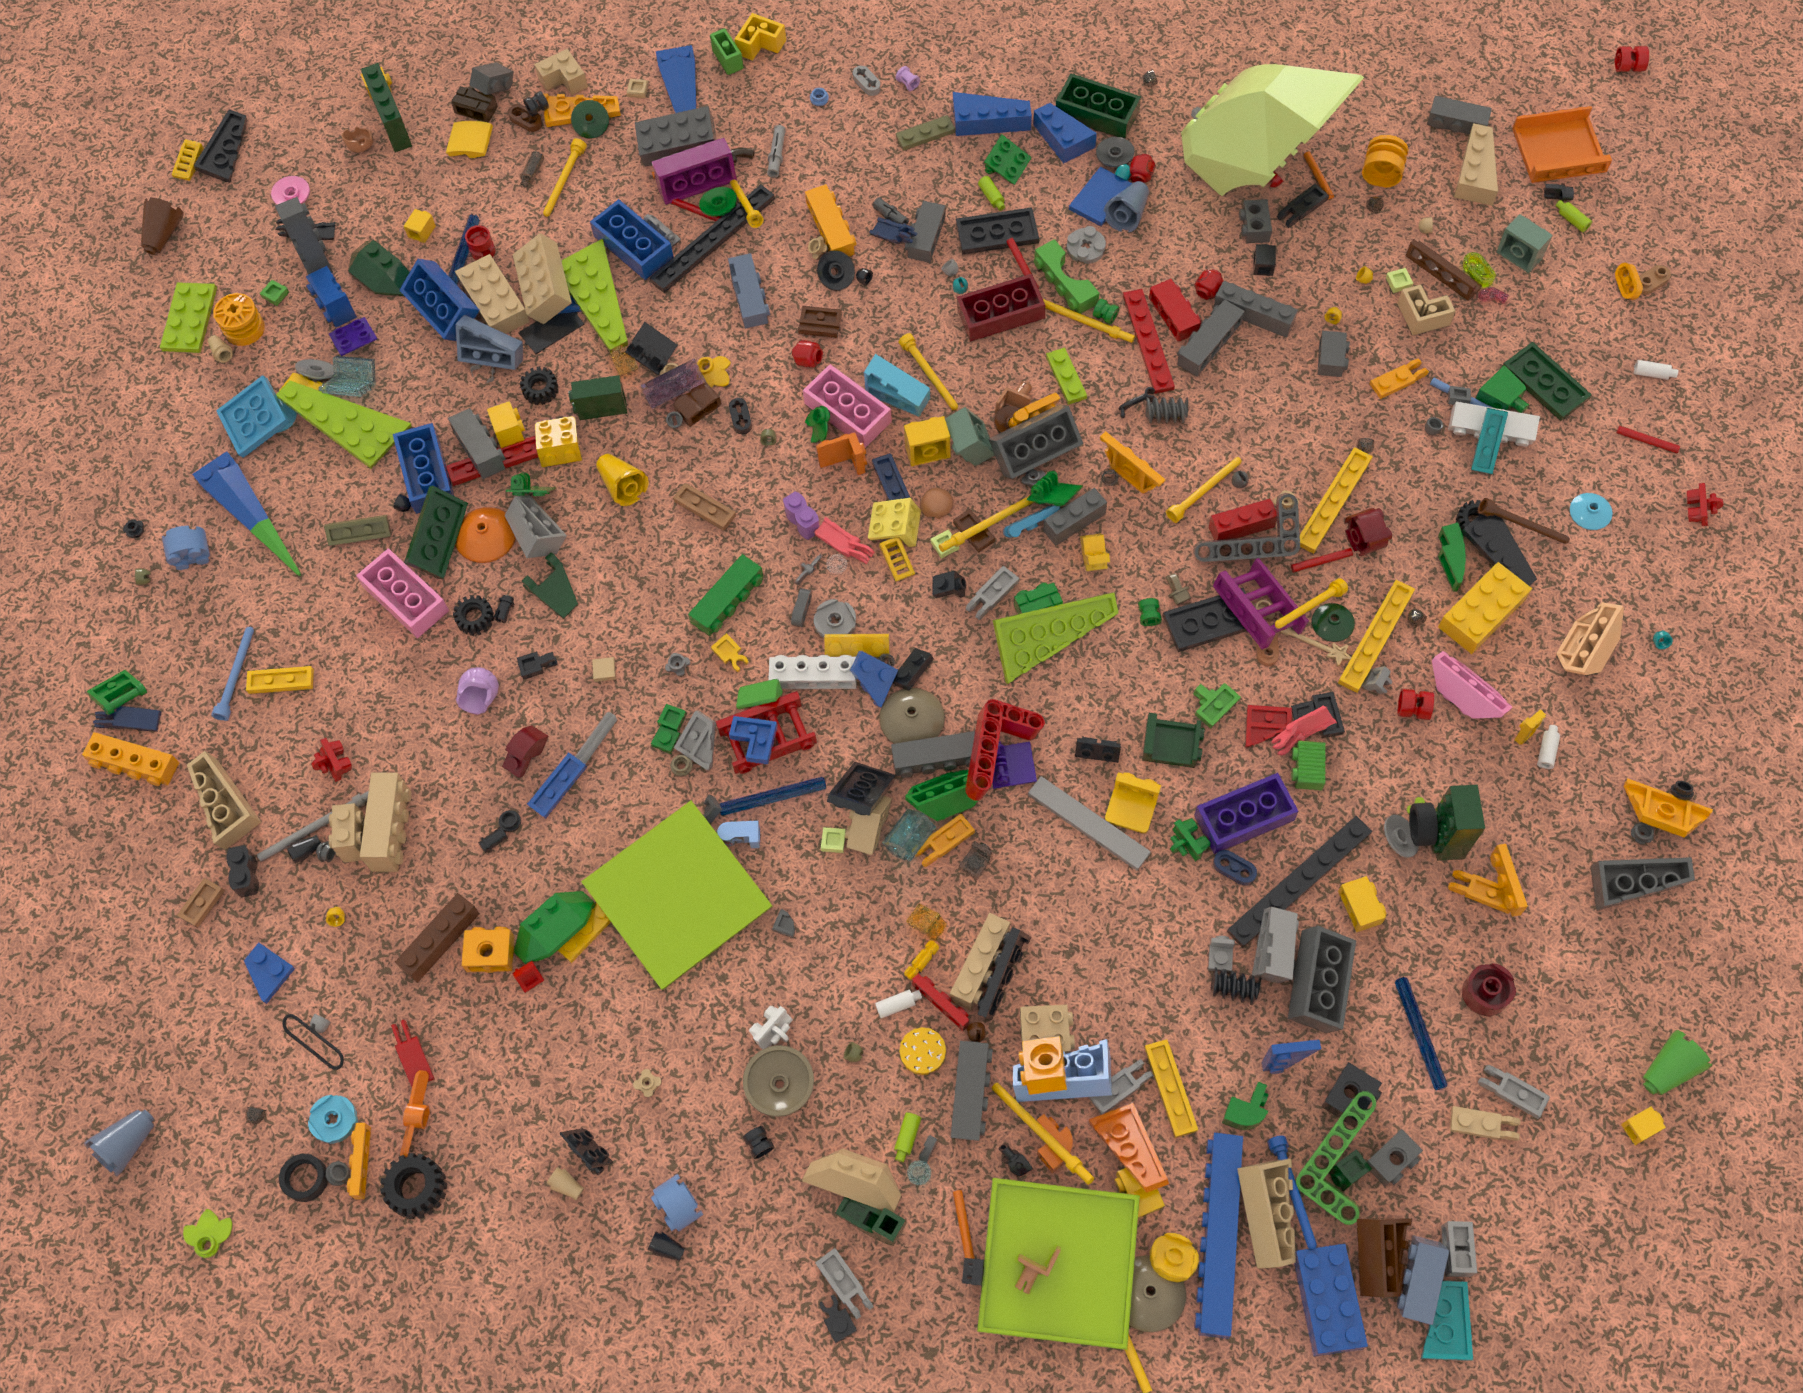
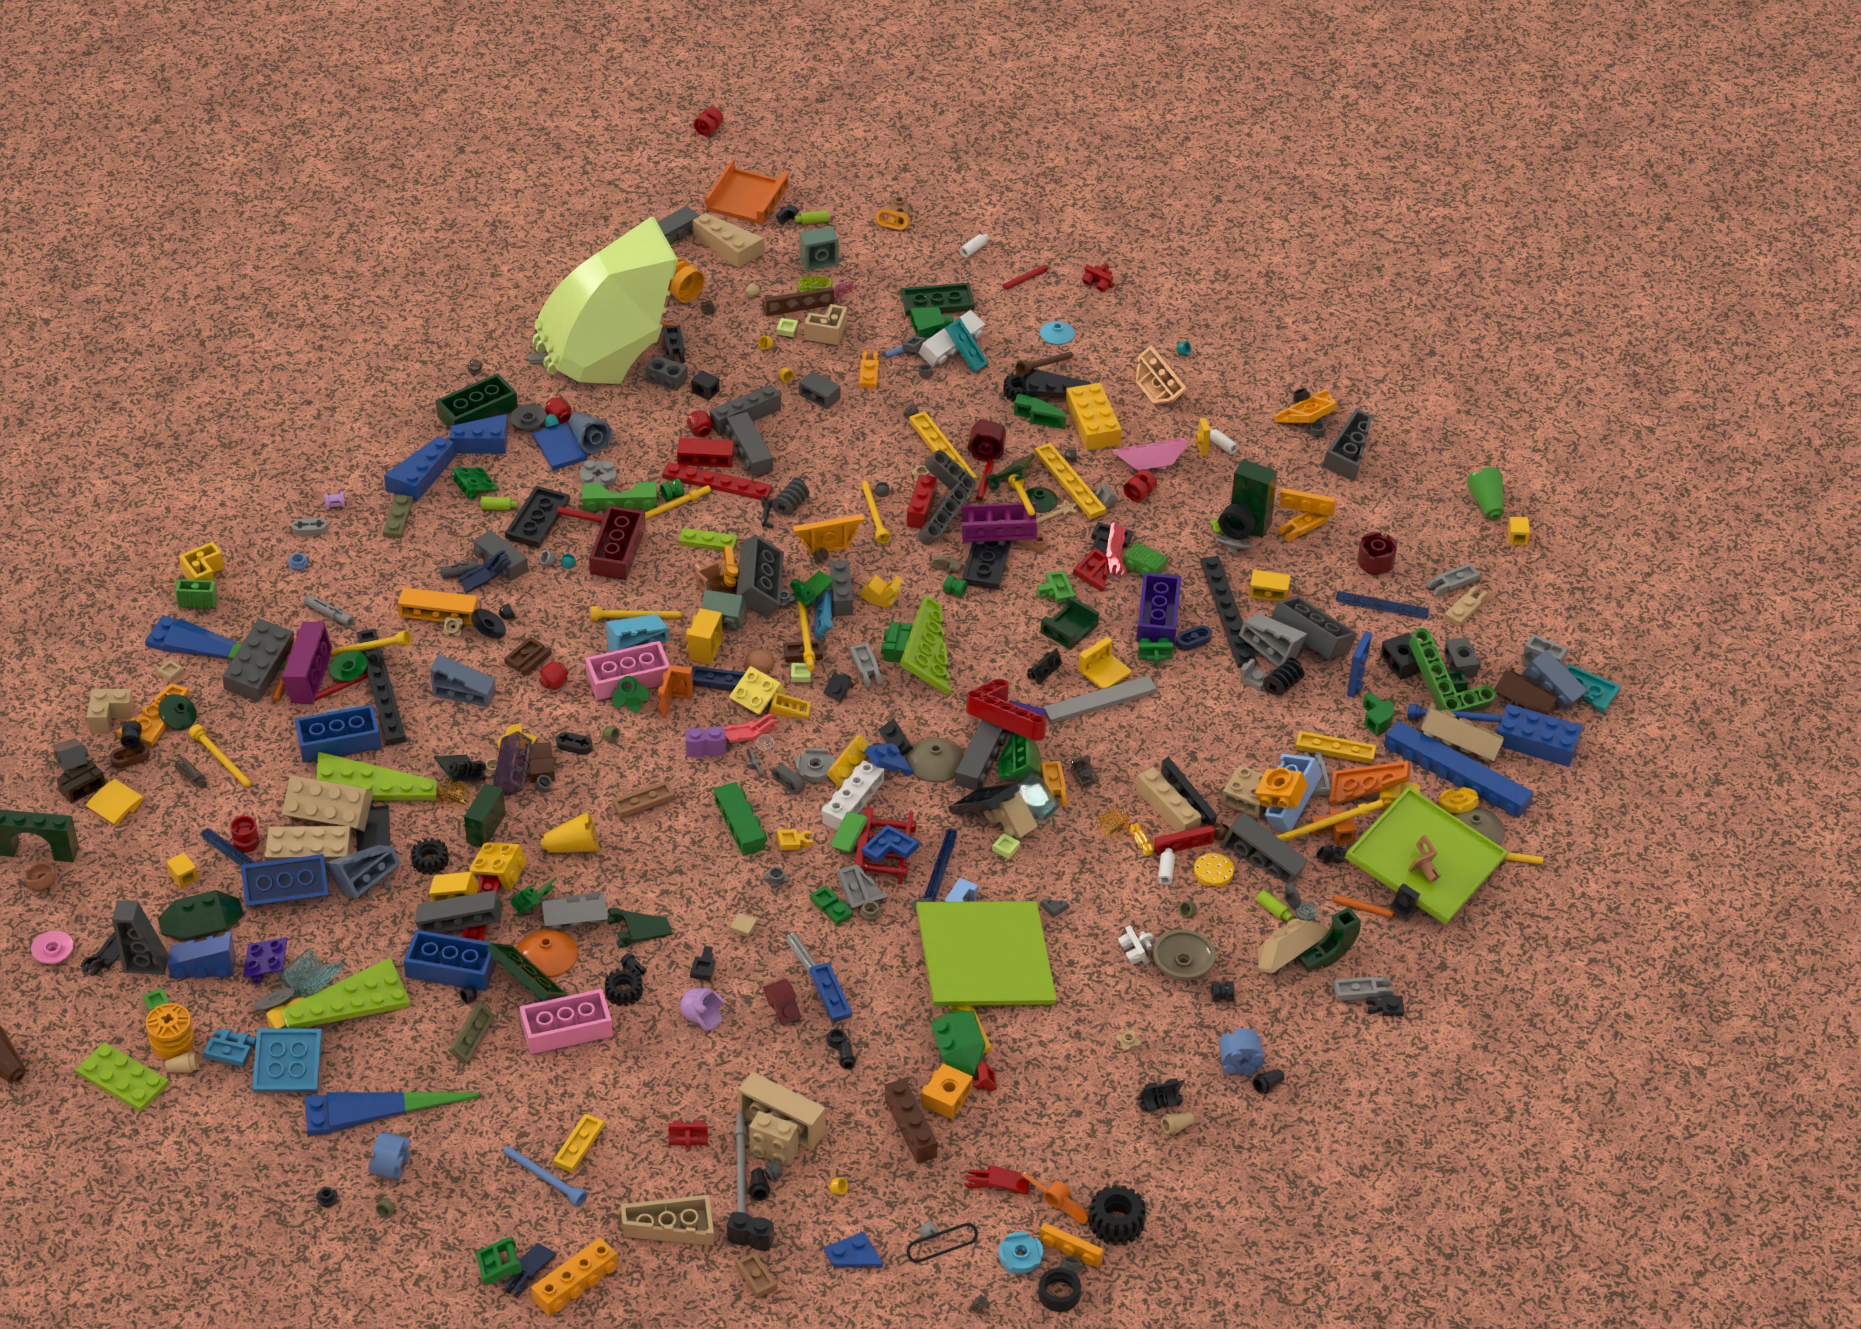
camera: 65 degrees left, 20 degrees down
none -> dark azure plate [203,1028,256,1067]
none -> dark green flag [985,454,1035,490]

